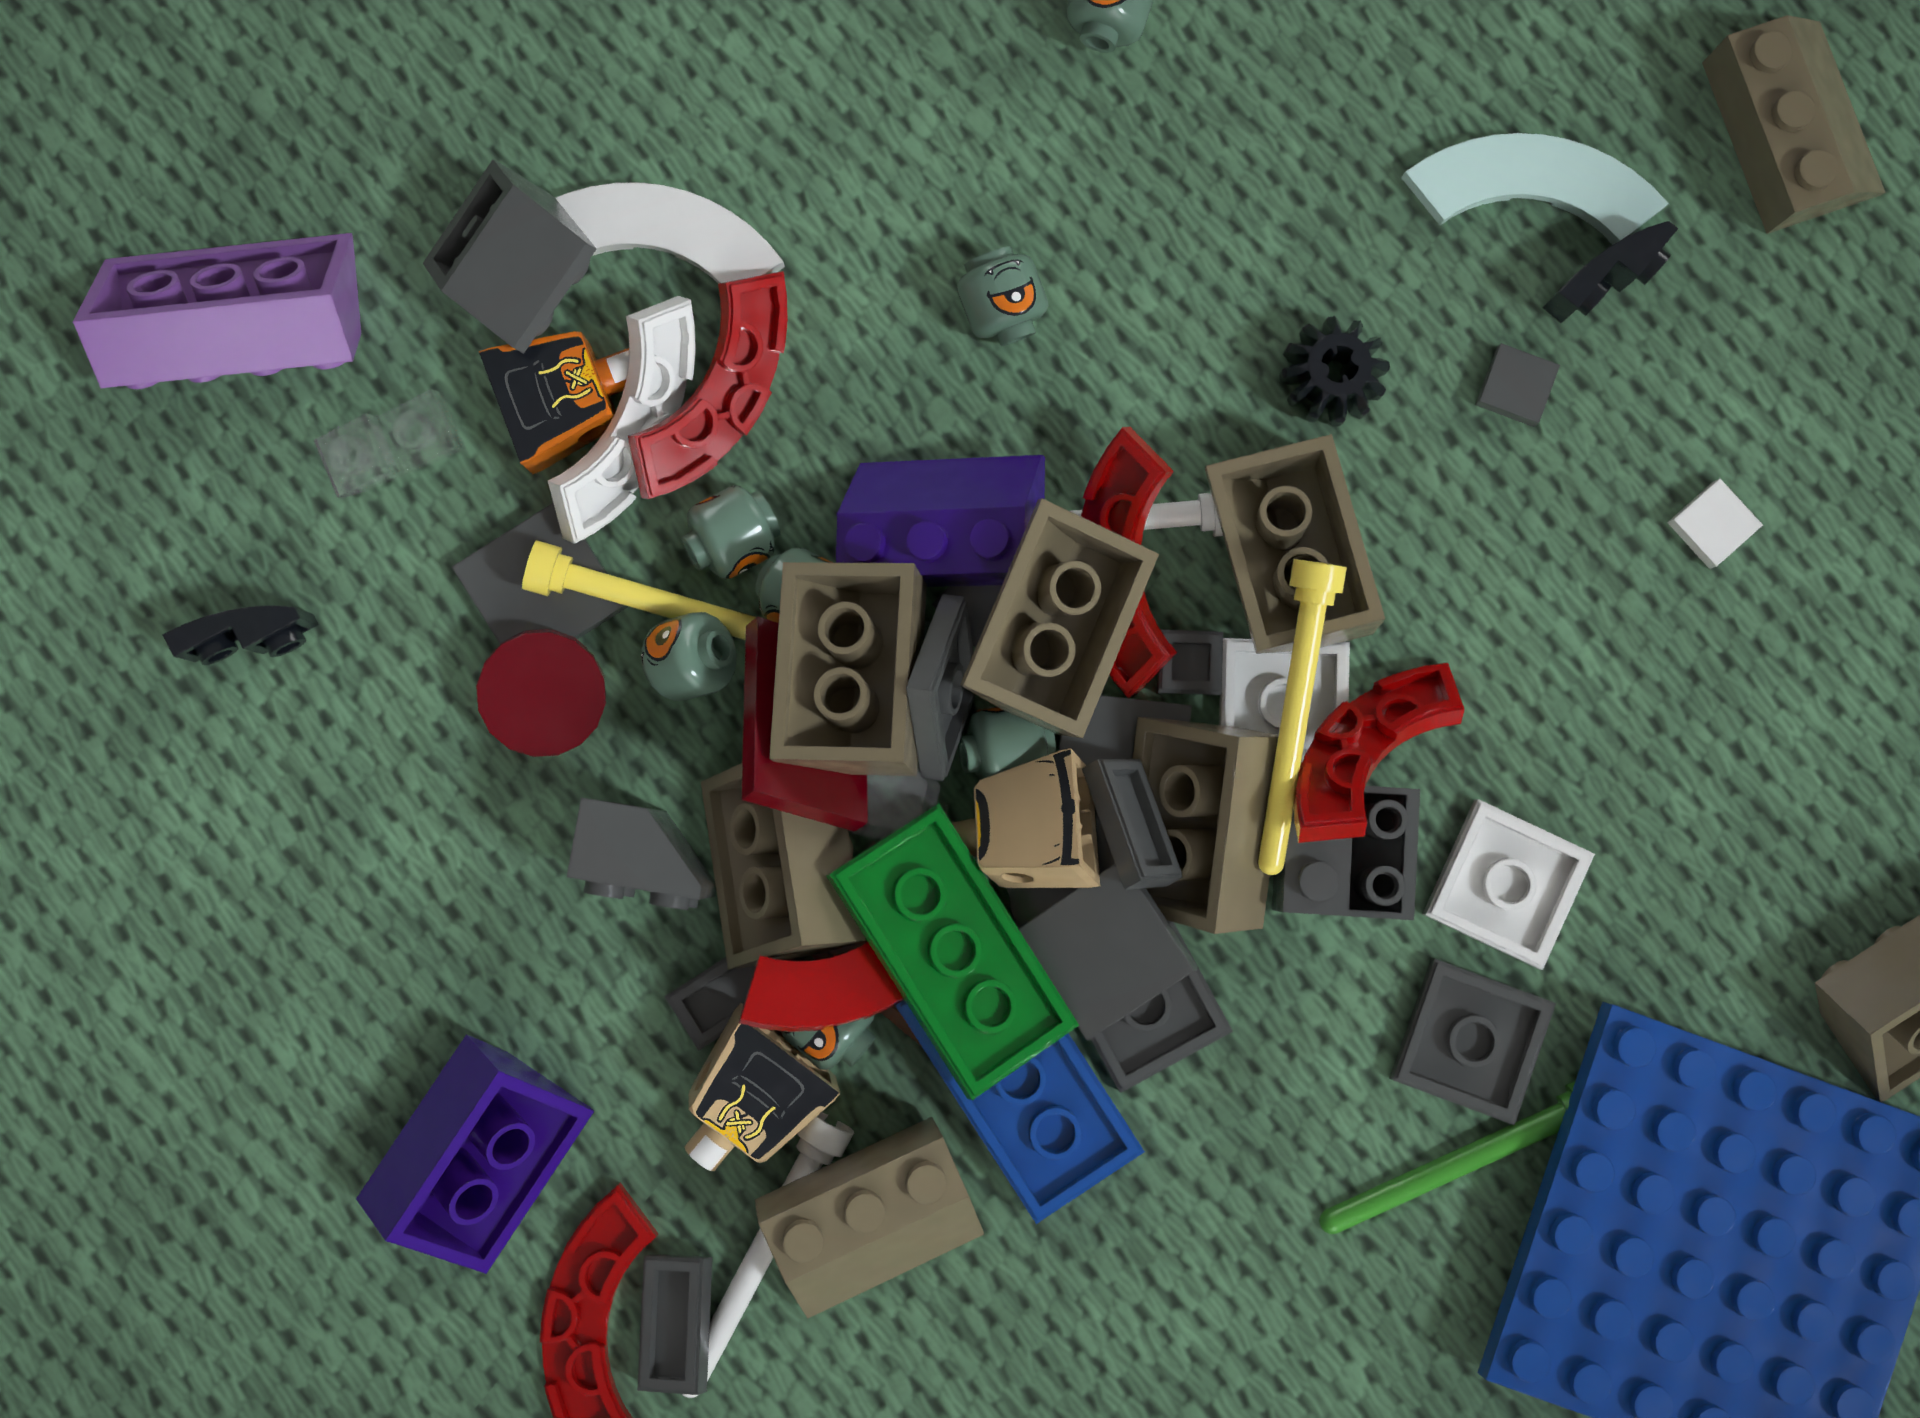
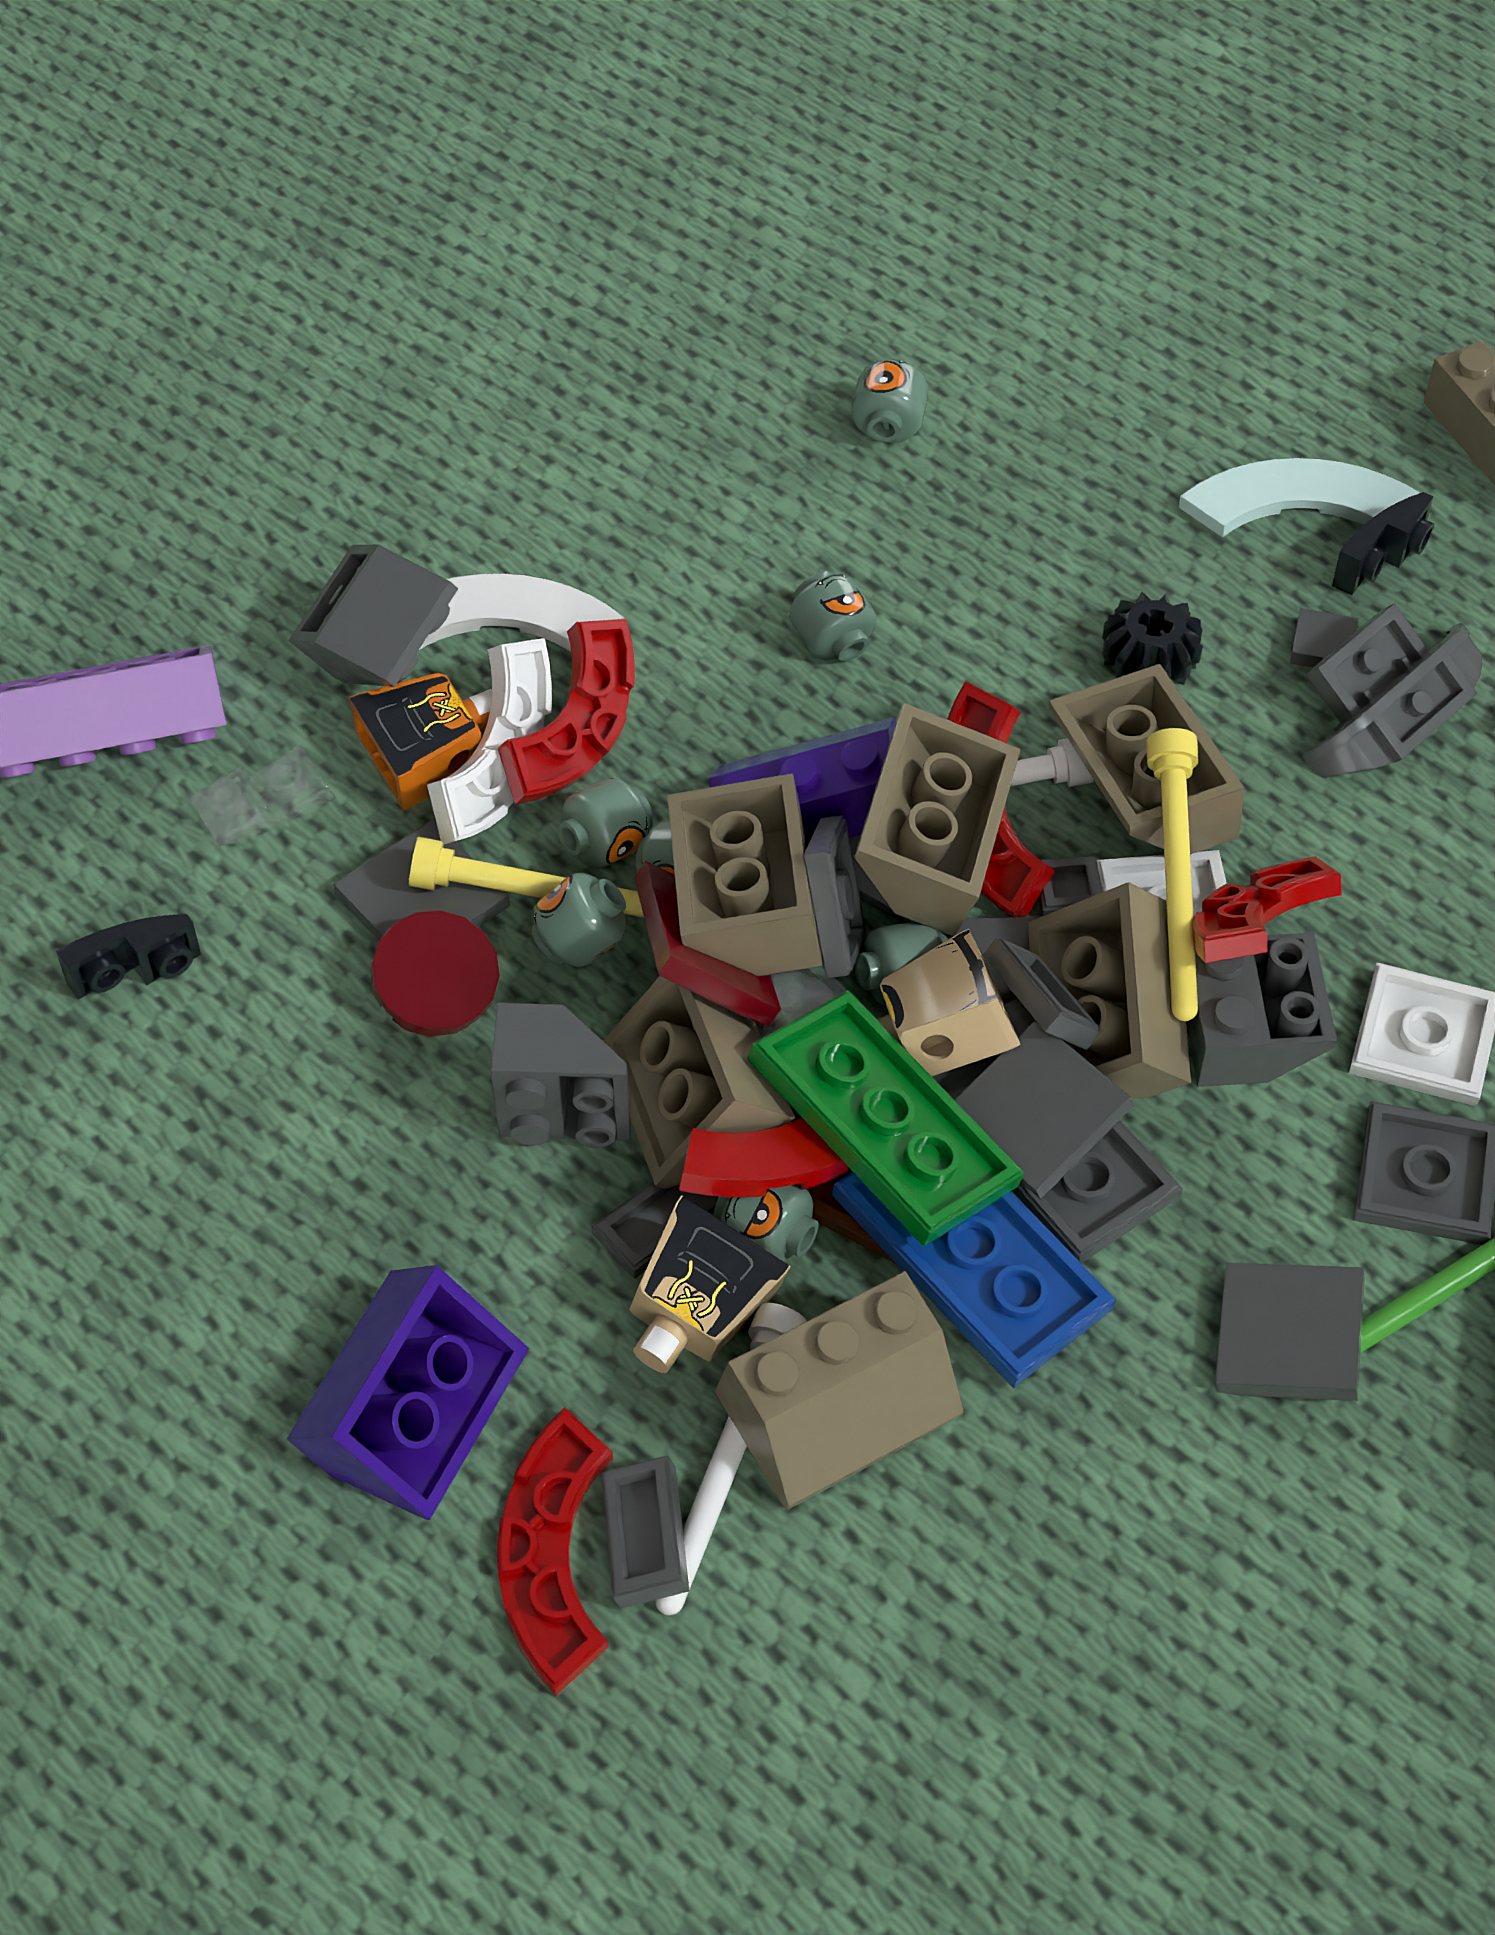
camera: 10 degrees left, 30 degrees down
none -> dark grey tile [1215,1262,1365,1401]
none -> dark grey plate [1302,603,1483,778]

